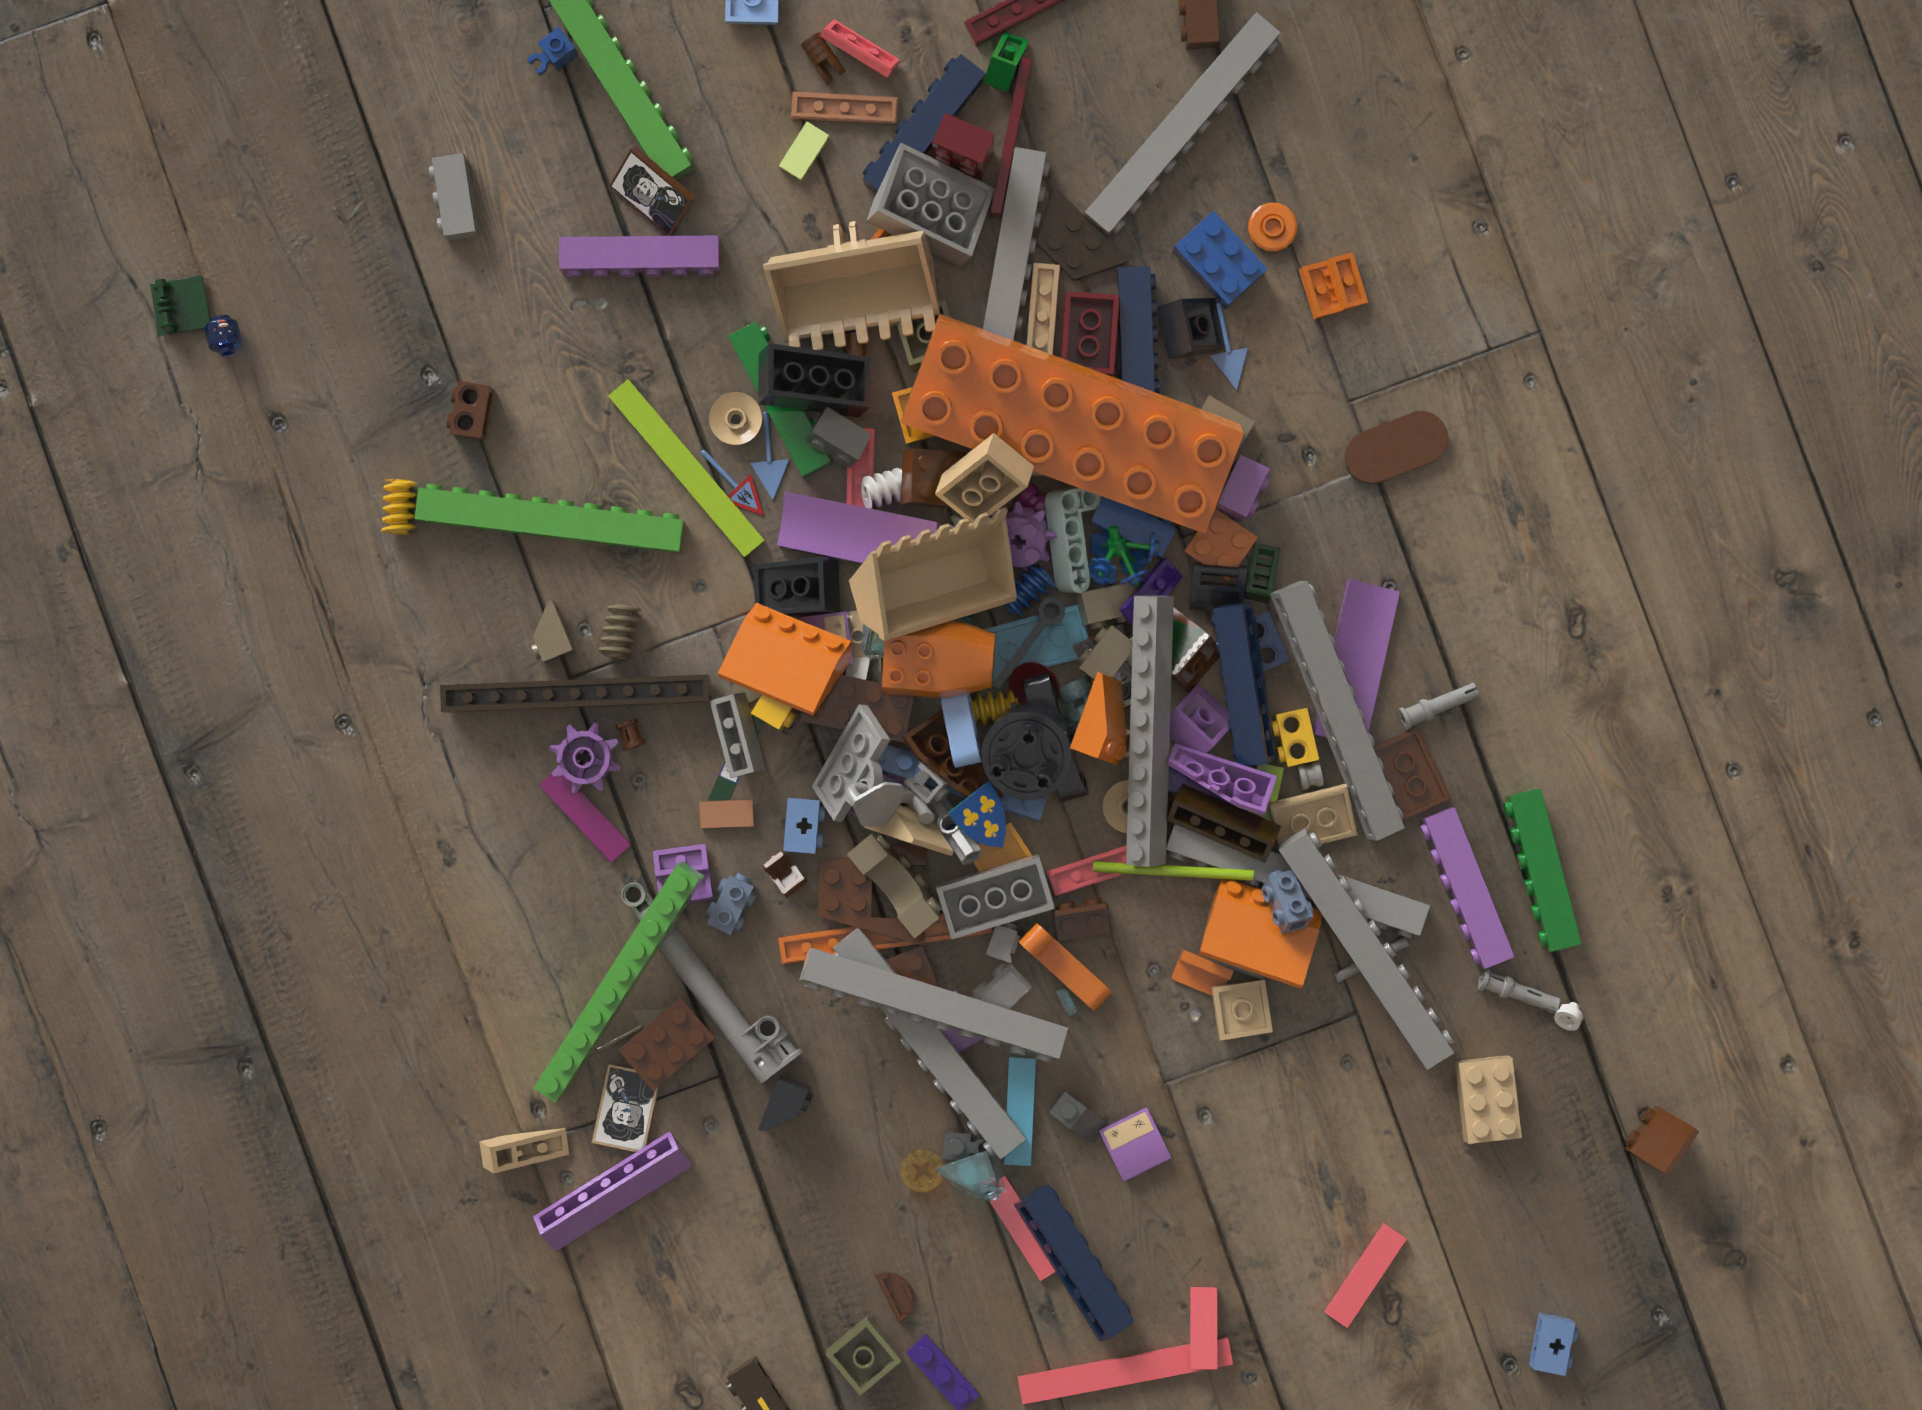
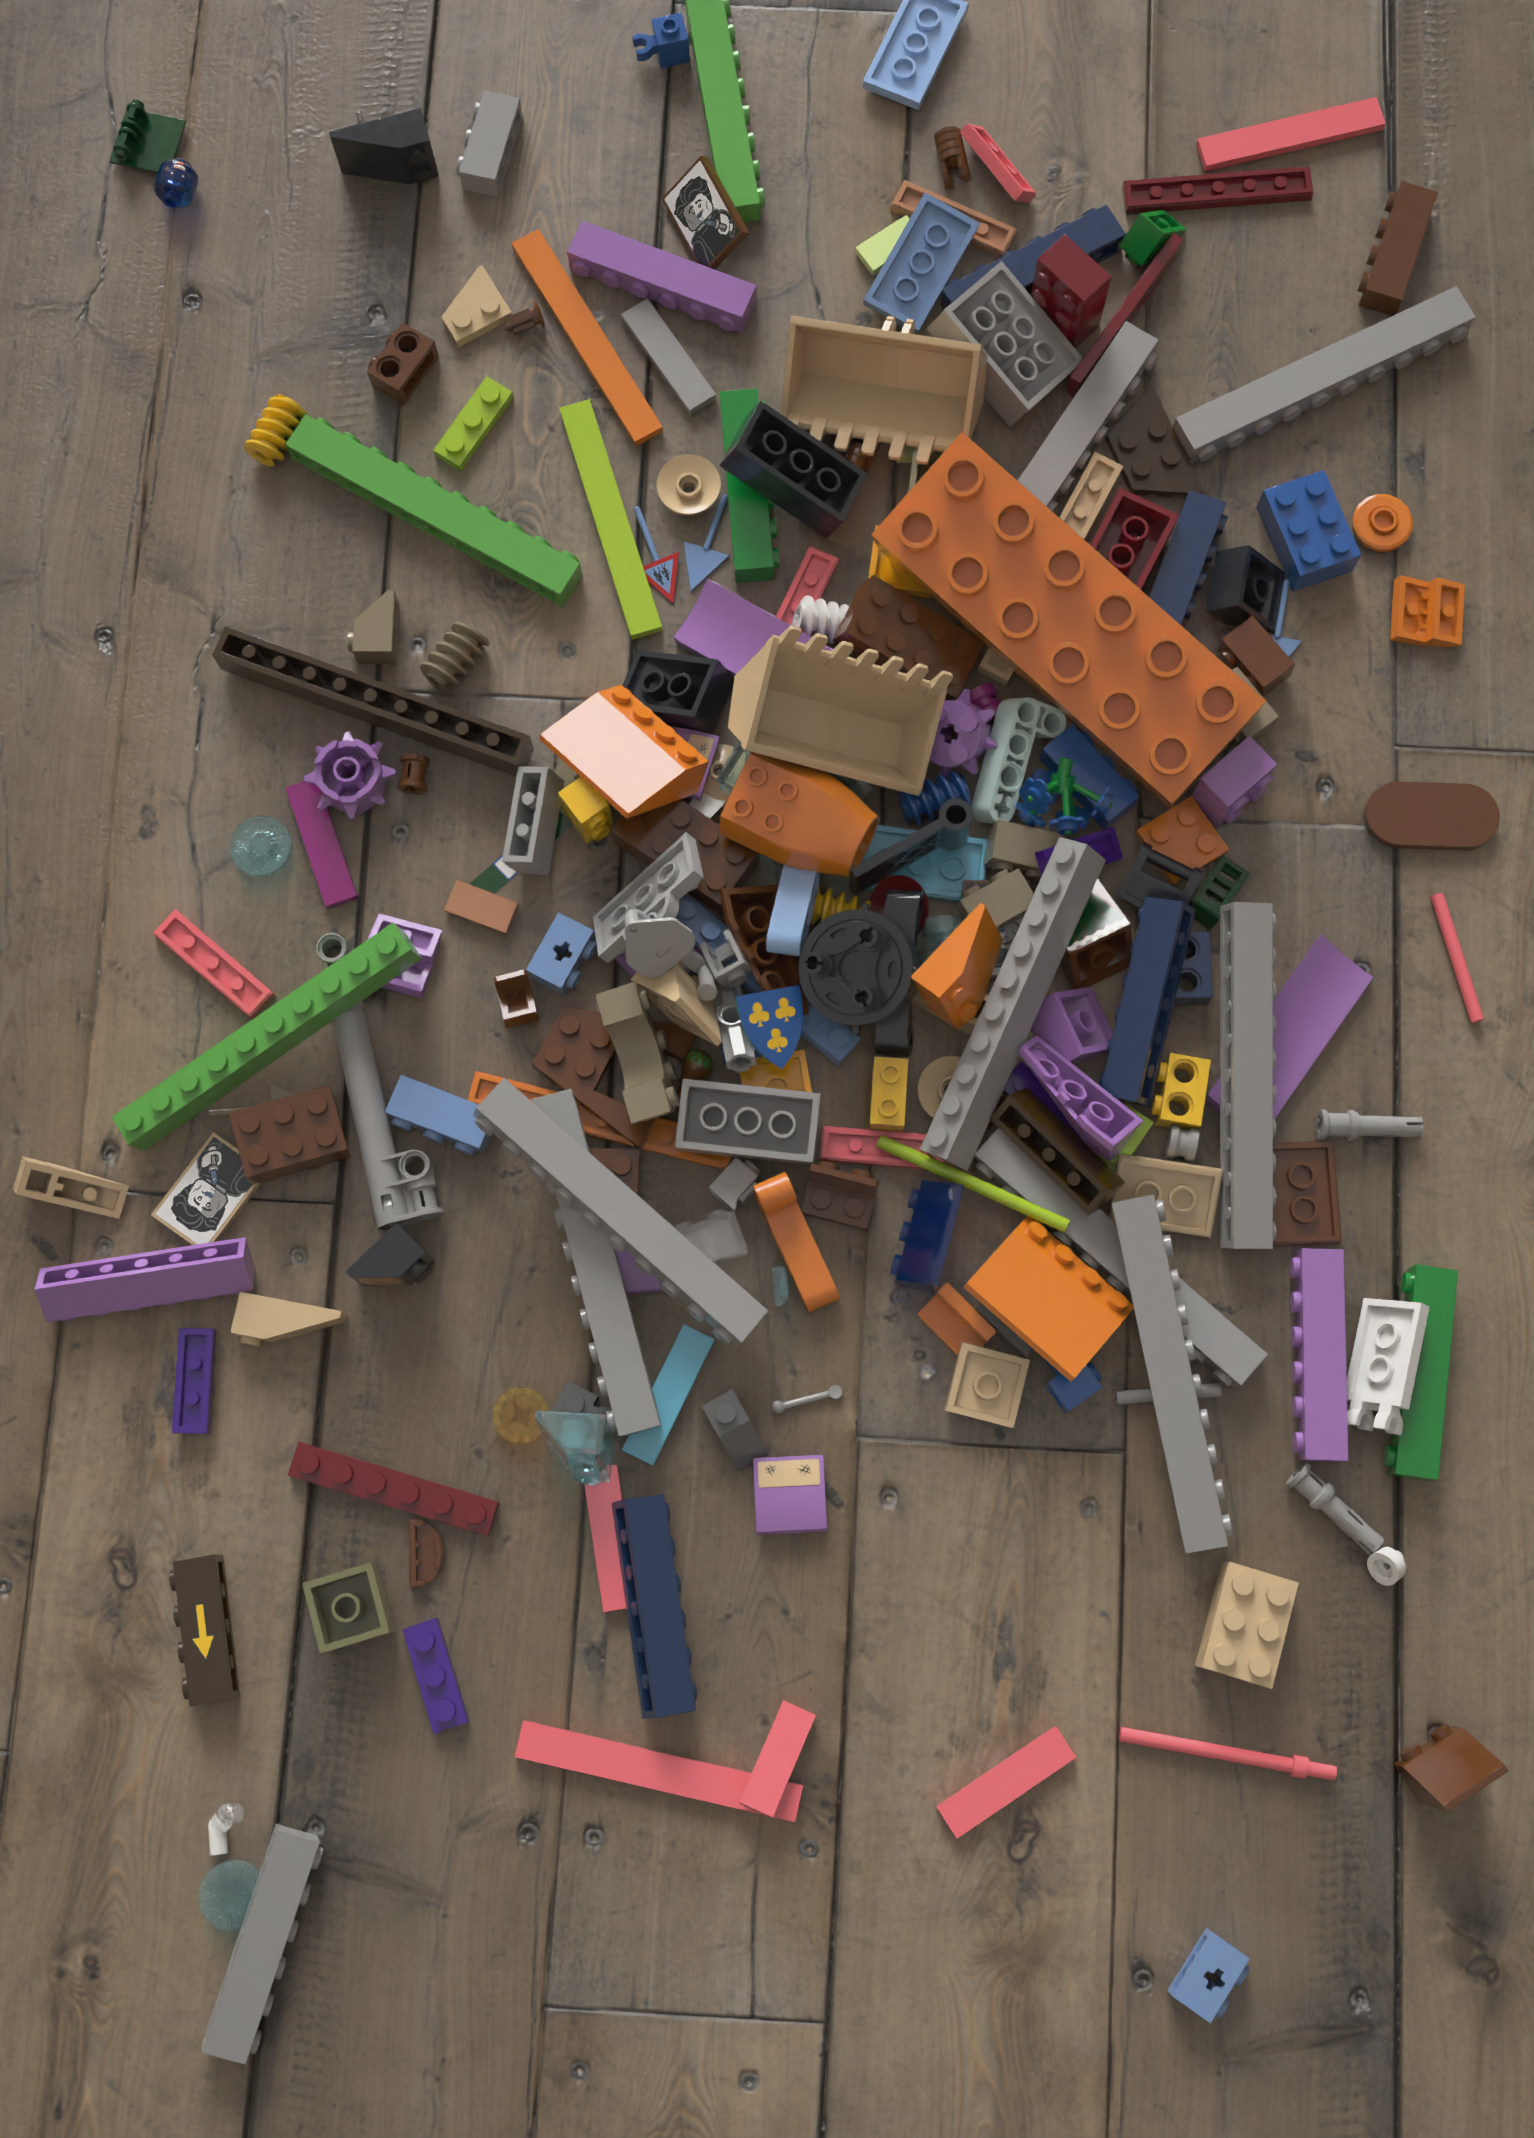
camera: 25 degrees right, 10 degrees down
sand blue brick [705,873,757,935] -> none
dark grey brick [805,407,872,468] -> none
tan brick [935,433,1034,523] -> none
sand blue brick [1262,870,1313,935] -> none
none -> coral tile [153,909,275,1019]
none -> dark purple plate [172,1328,217,1434]
none -> clear light blue wheel [230,816,293,877]
none -> tan slope [230,1292,348,1347]
none -> dark red plate [288,1442,500,1536]
none -> black slope [329,108,439,184]
none -> medium blue brick [385,1075,492,1156]
none -> lime plate [433,376,514,472]
none -> tan wing [441,265,512,348]
none -> reddish brown piece [504,301,545,335]
none -> orange tile [511,229,663,447]
none -> light grey tile [621,298,716,415]
none -> reddish brown piece [675,1049,713,1112]
none -> light grey hinge [771,1385,842,1414]
none -> medium blue plate [863,192,980,335]
none -> yellow brick [869,1056,908,1132]
none -> clear blue slope [890,1180,964,1295]
none -> blue brick [1042,1357,1102,1414]
none -> coral bar [1119,1727,1337,1781]
none -> reddish brown brick [1218,616,1295,697]
none -> white tile [1347,1298,1430,1435]
none -> coral bar [1430,893,1484,1023]

